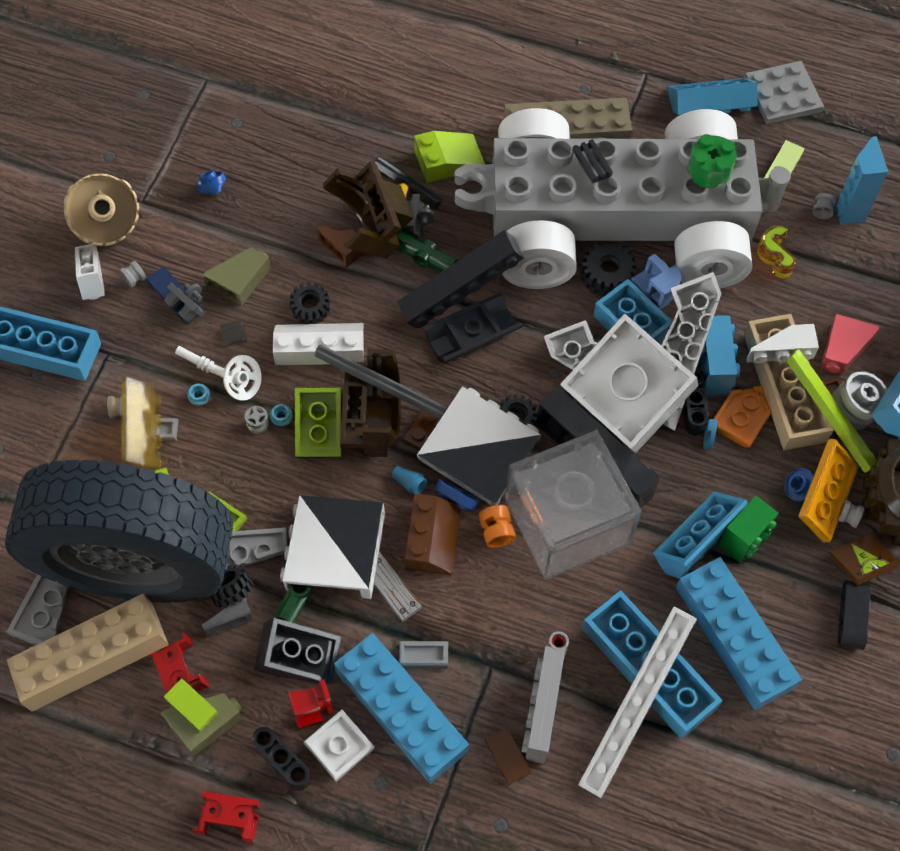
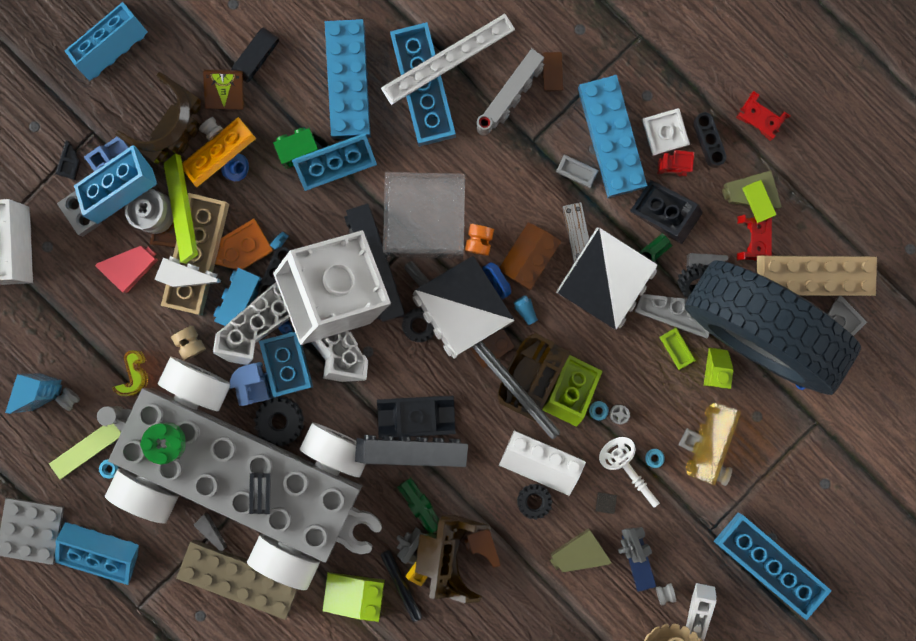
camera: 155 degrees left, 25 degrees up
none -> tan wheel [171,326,206,361]

